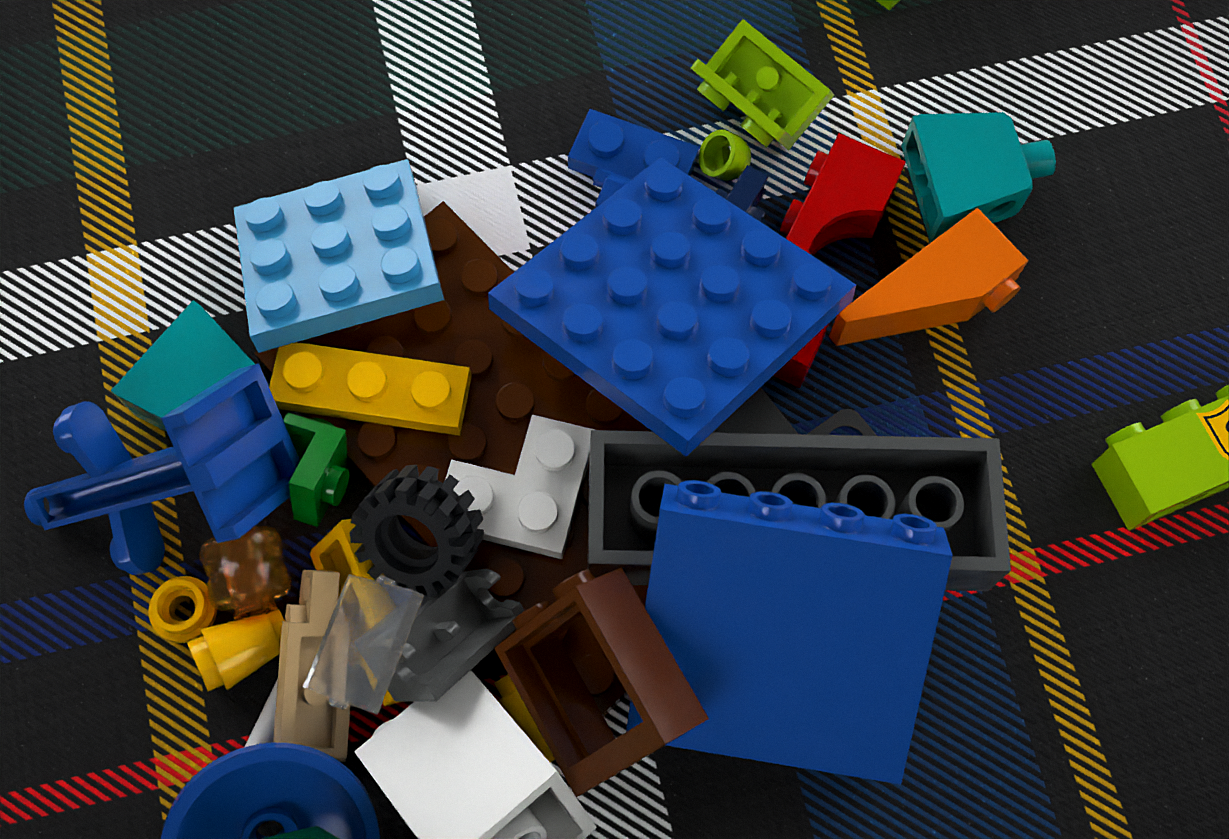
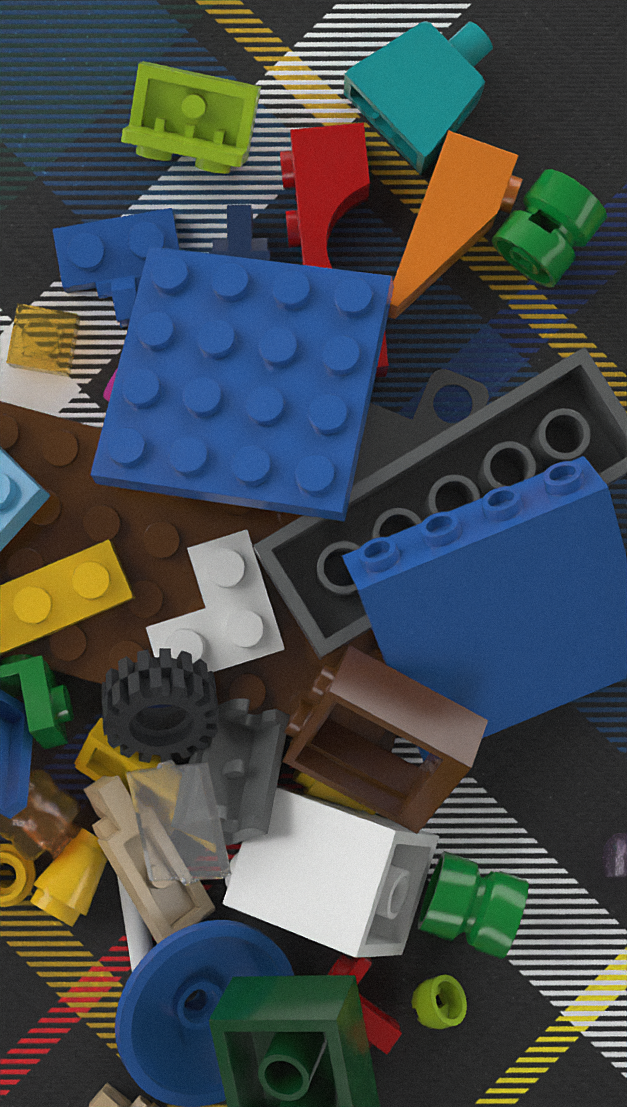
camera: 30 degrees left, 15 degrees up
lime hinge [699,129,751,181] -> none
none -> clear yellow plate [6,303,81,377]
none -> green wheel [492,169,607,287]

